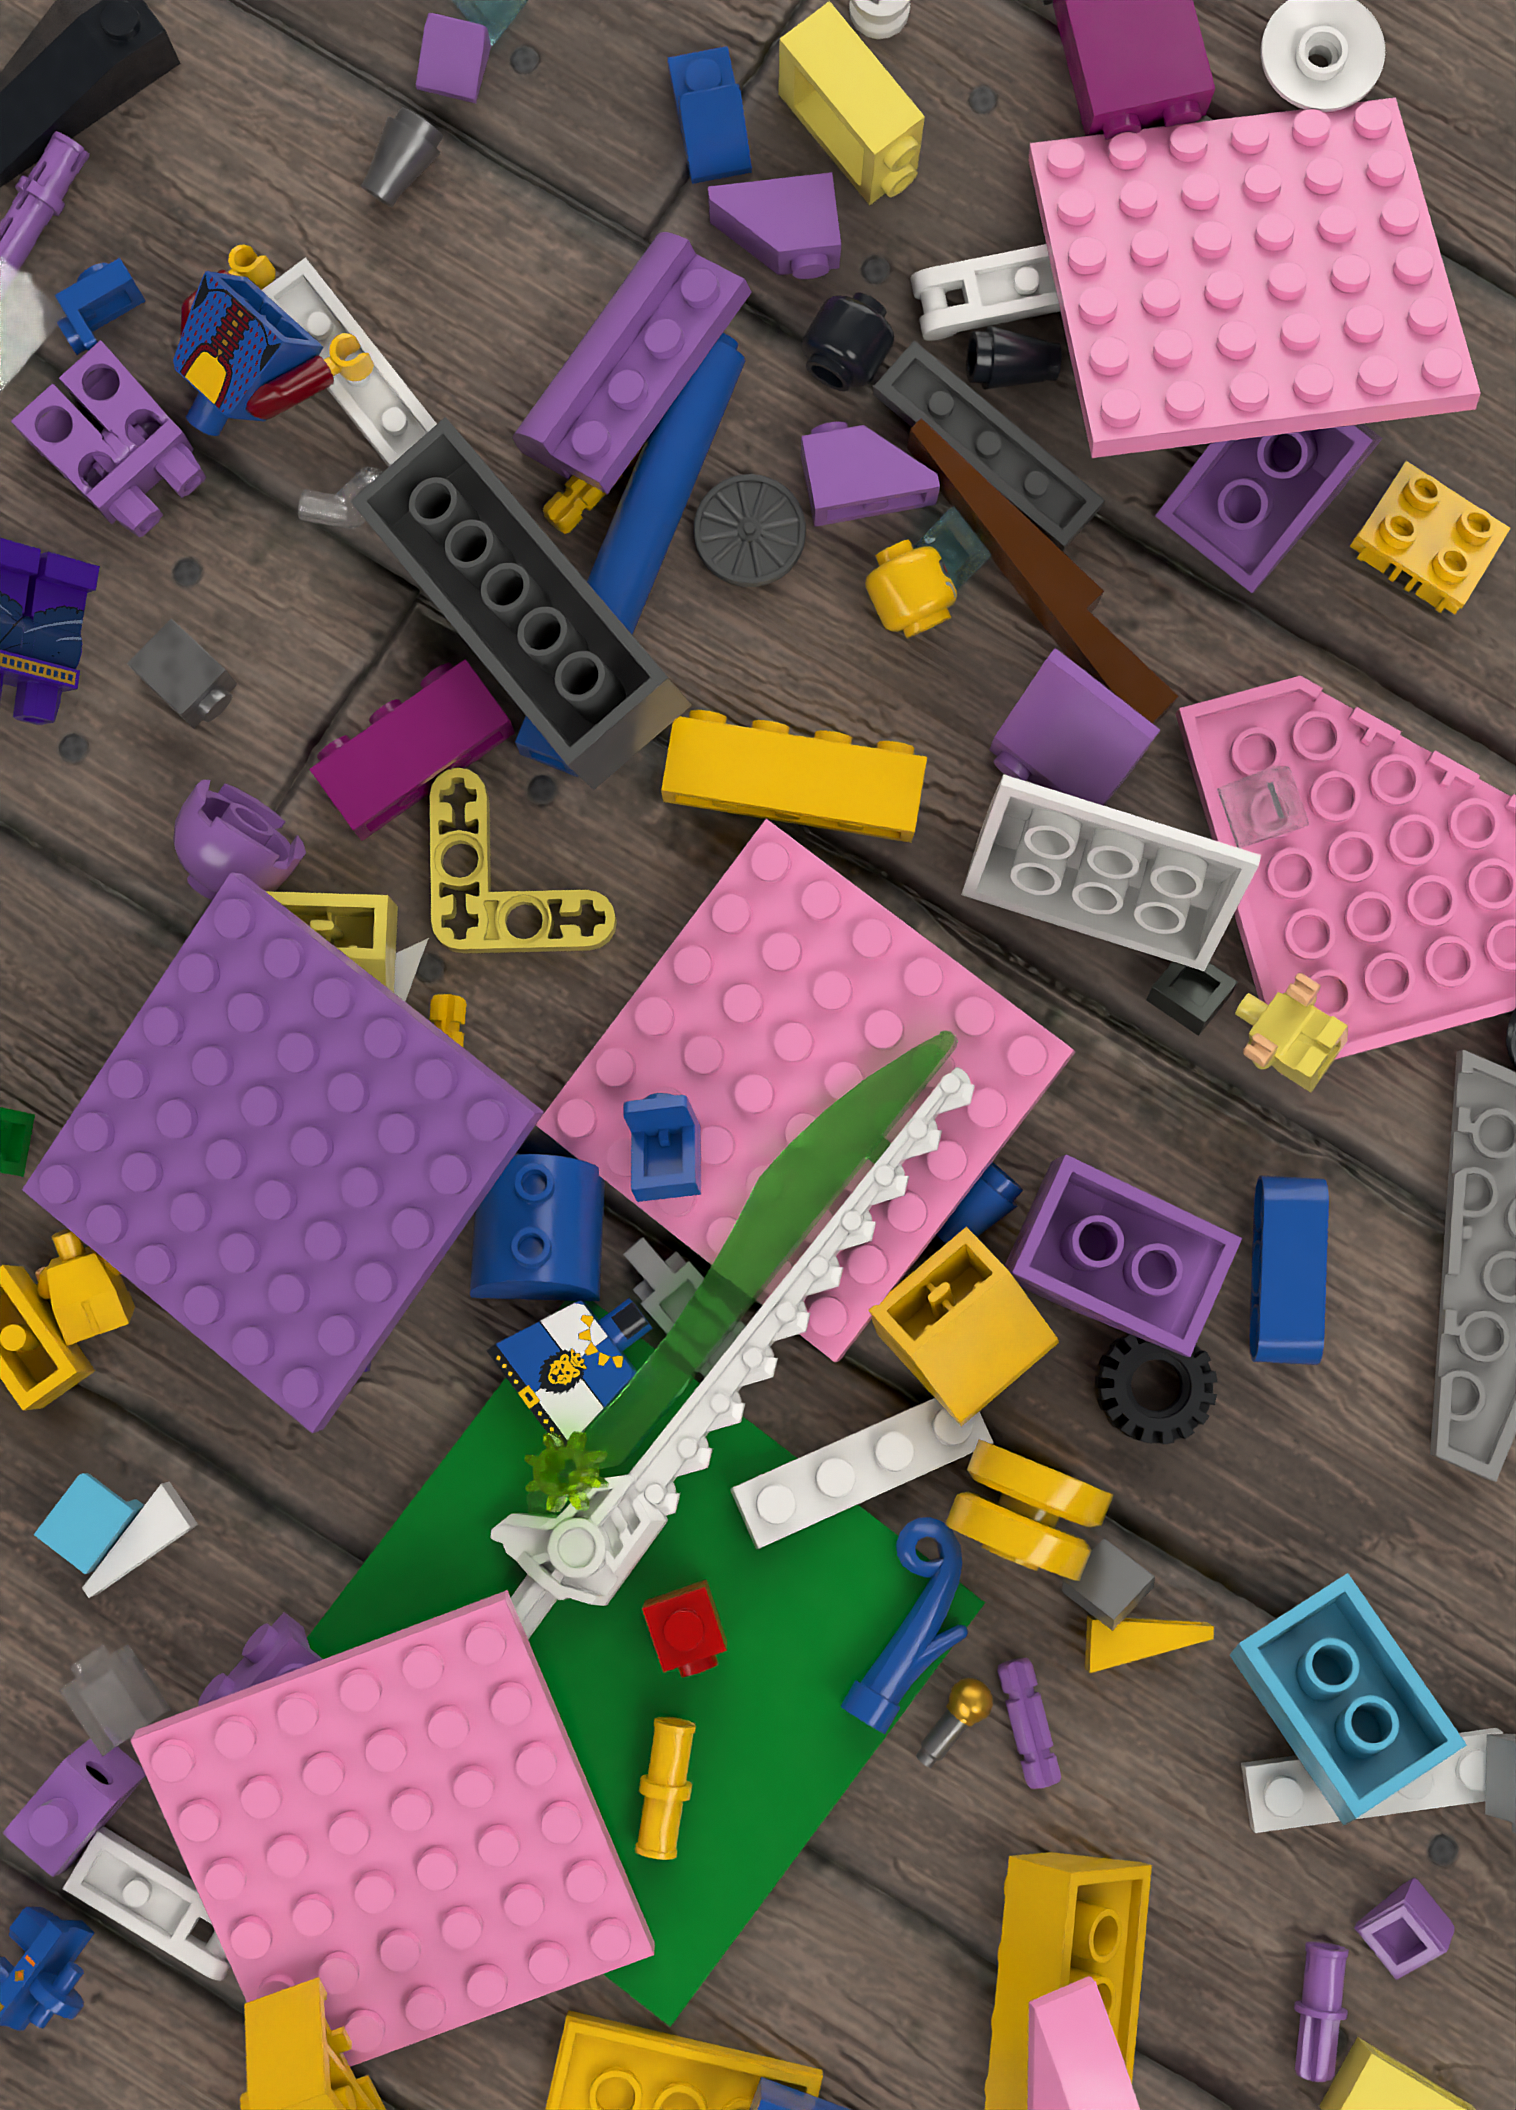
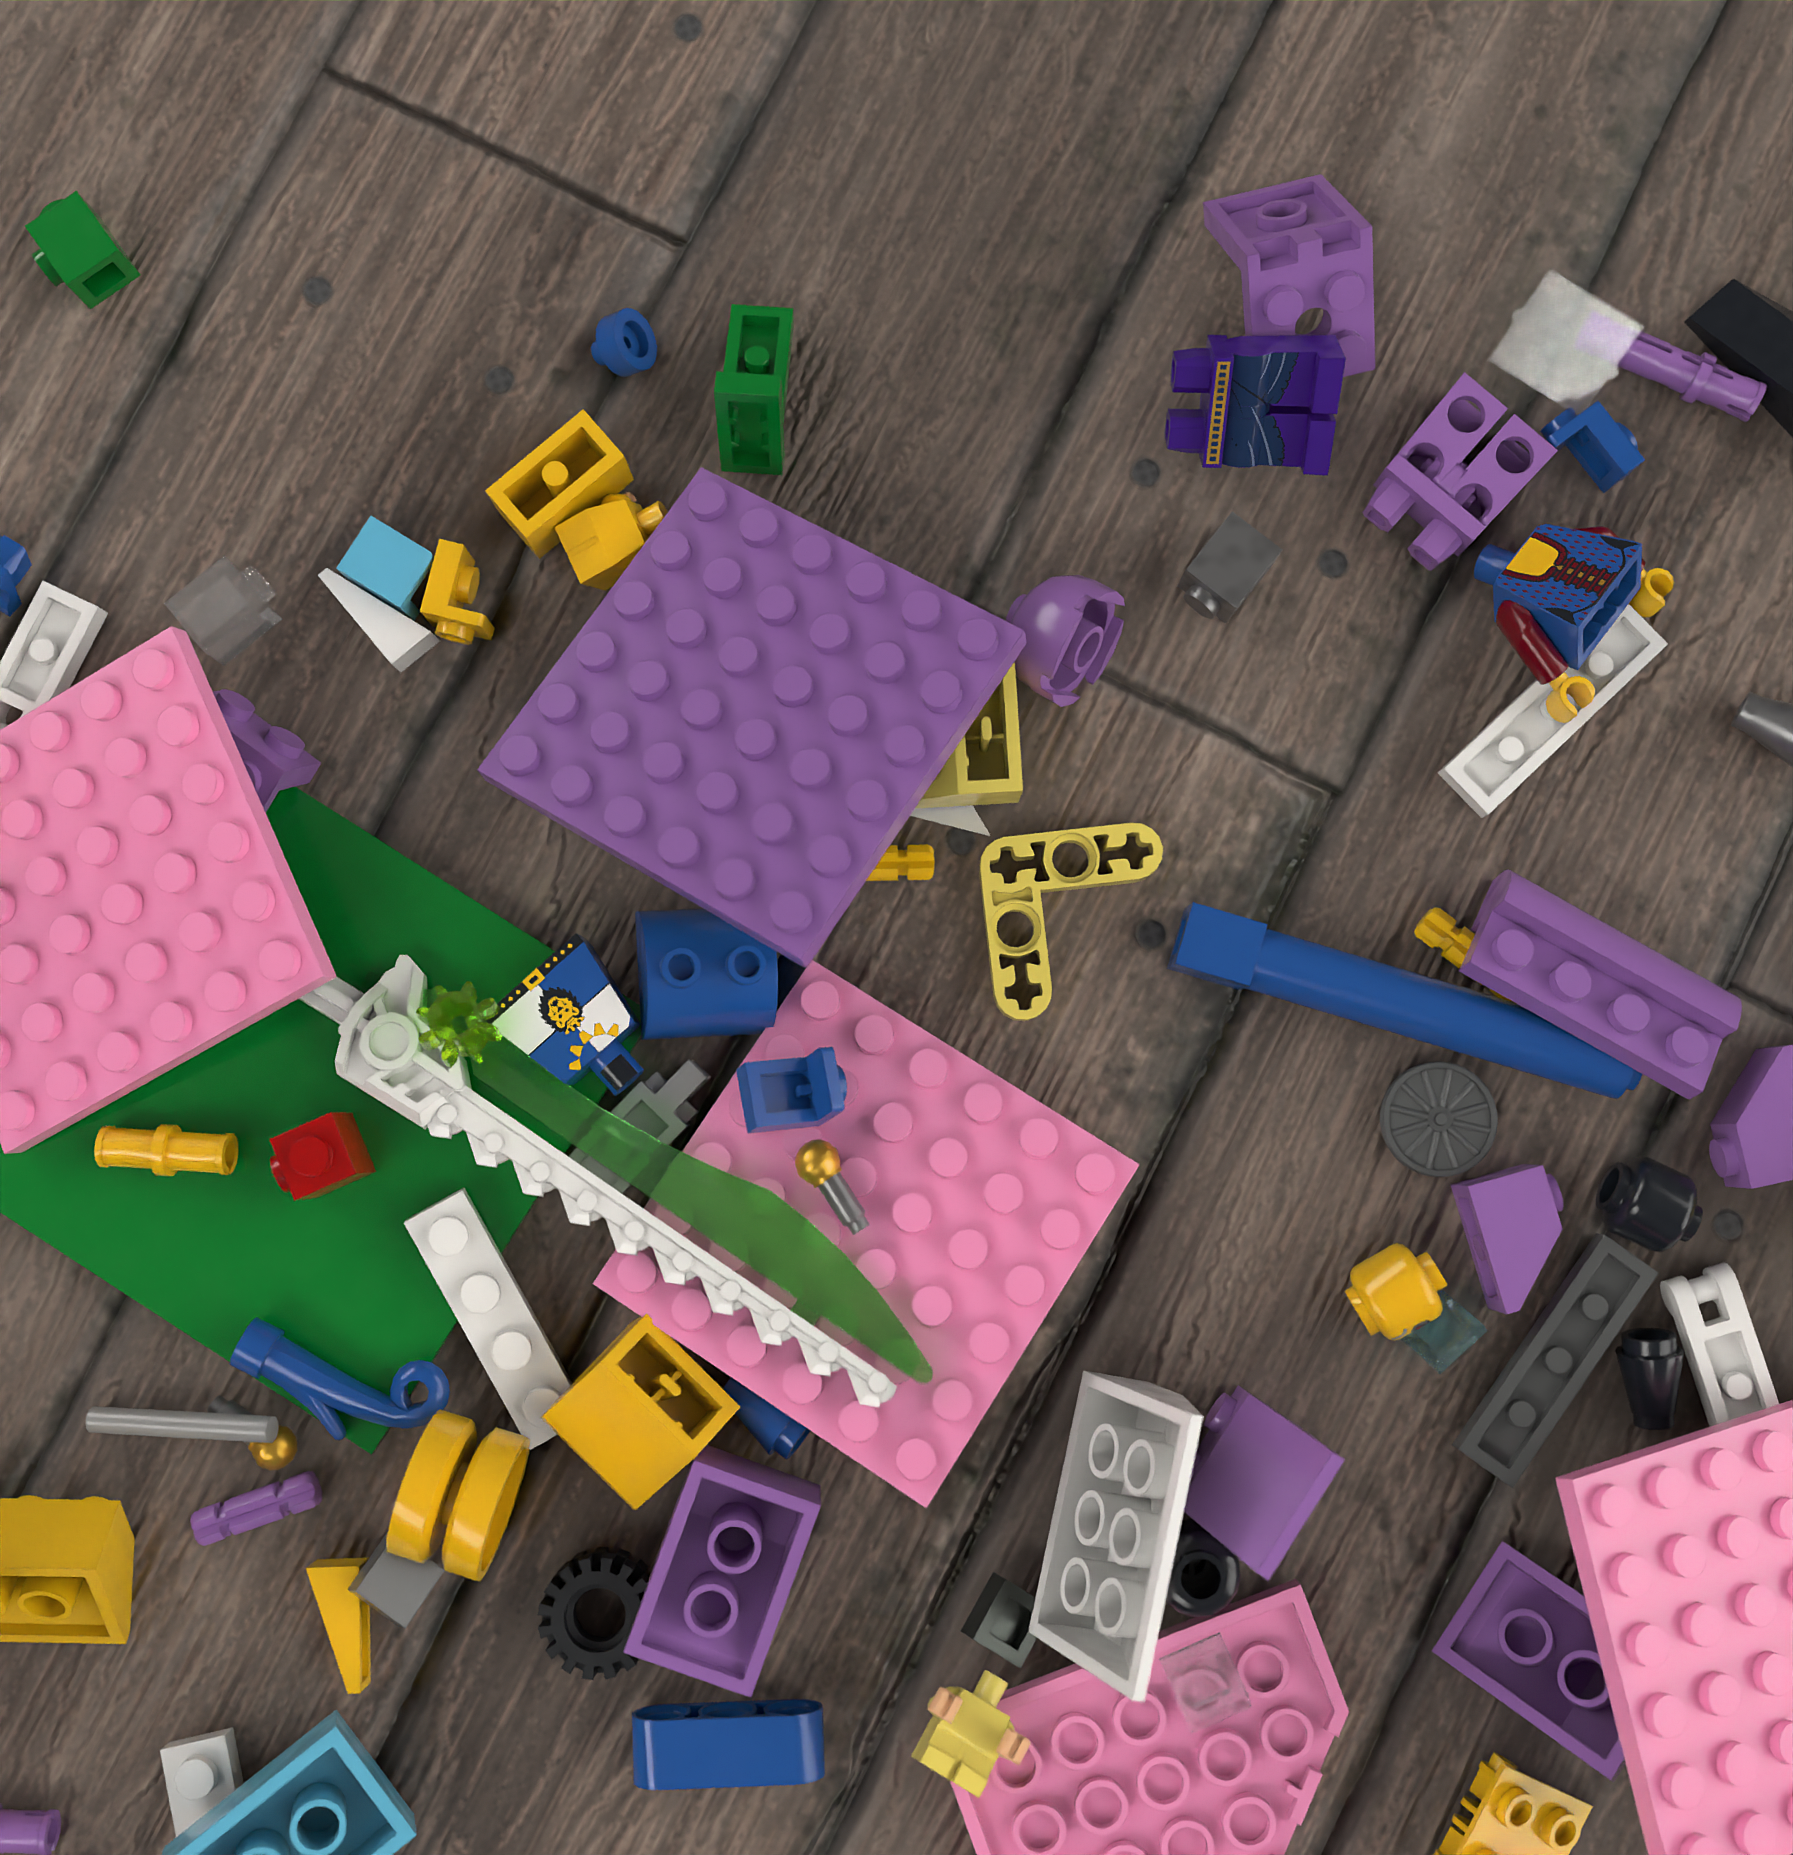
camera: 85 degrees right, 0 degrees up
medium lavender torso [3,1731,146,1877] -> none
clear arm [298,467,382,529] -> none
magenta brick [309,659,515,841] -> none
dark grey brick [350,417,692,790] -> none
yellow brick [661,710,927,843] -> none
reddish brown slope [907,418,1179,725] -> none
none -> light grey bar [86,1406,278,1443]
none -> yellow bracket [420,539,495,645]
none -> piece [795,1139,869,1235]
none -> black head [1165,1519,1241,1617]

